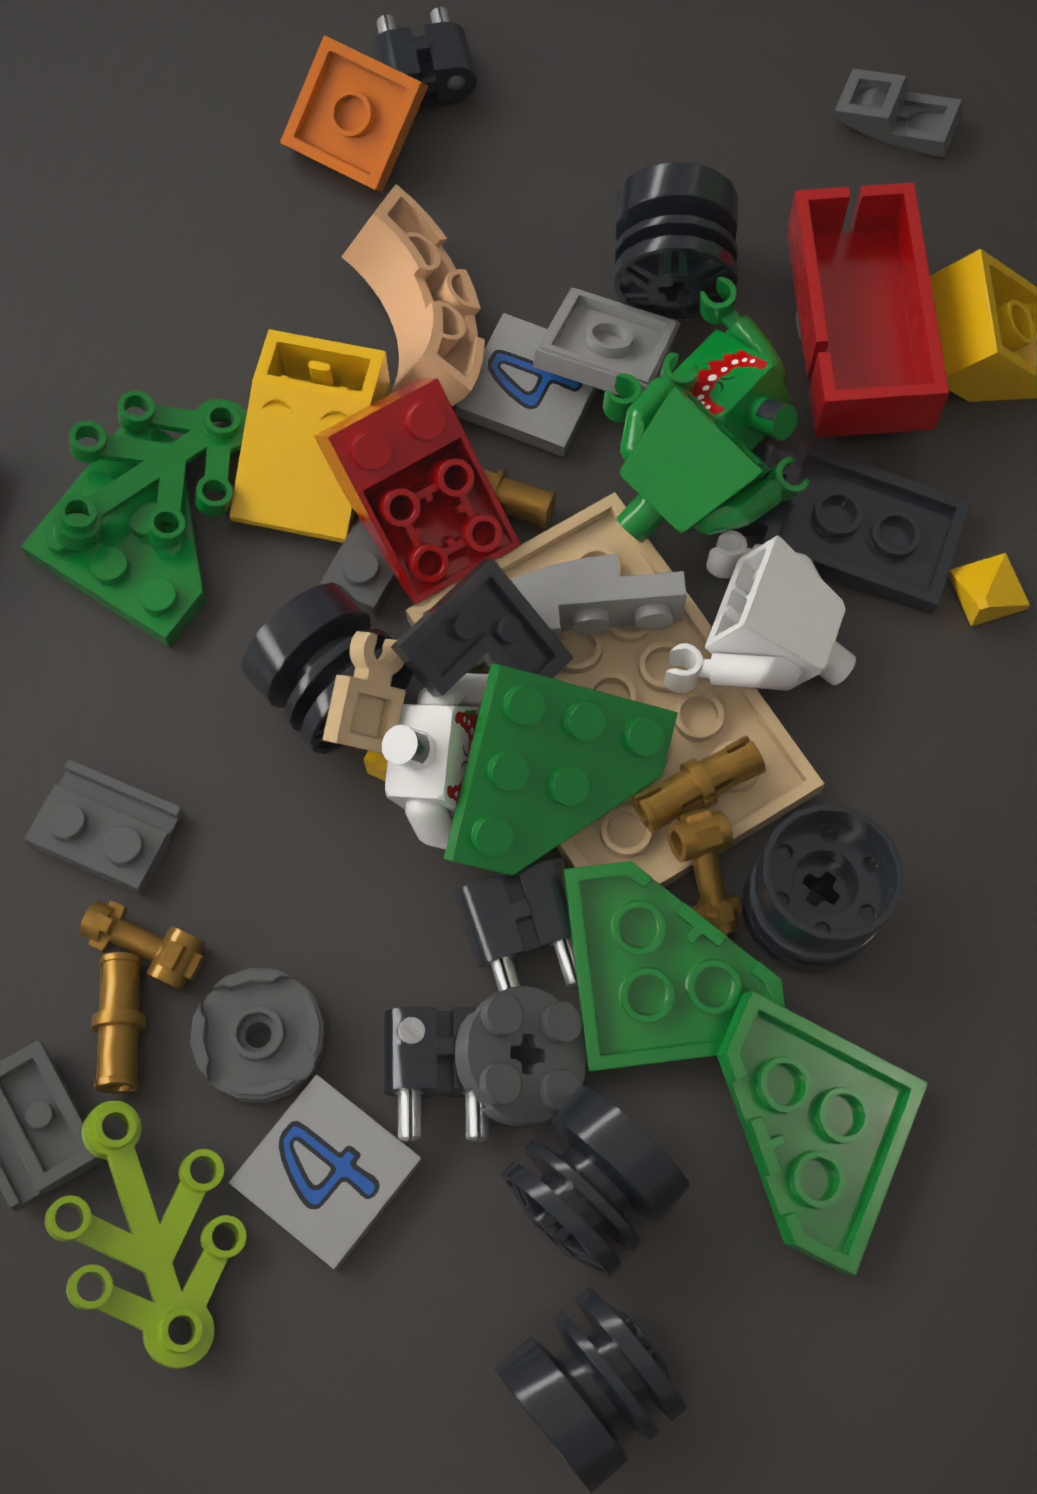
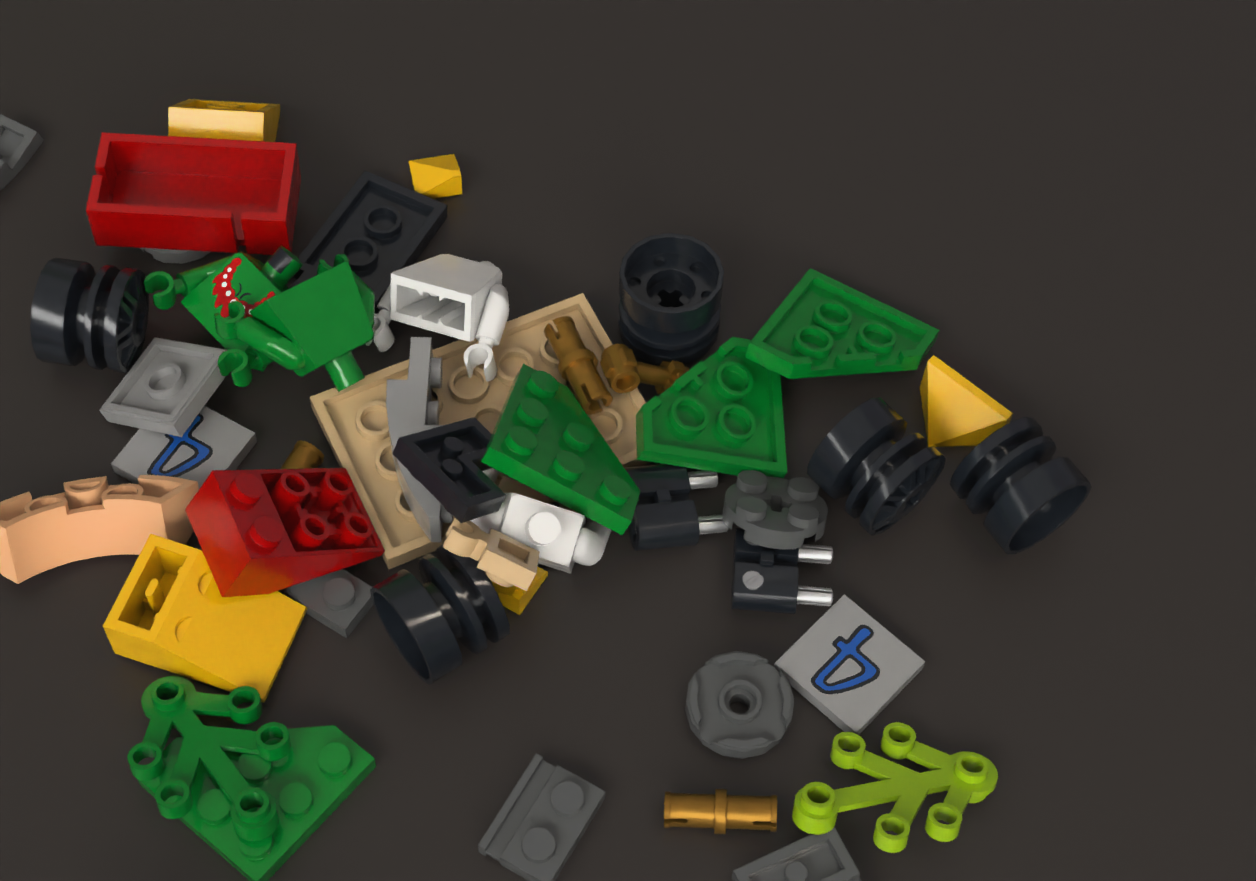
camera: 90 degrees left, 10 degrees down
pearl gold bar [79,900,206,991] -> none
none -> yellow slope [920,355,1013,447]

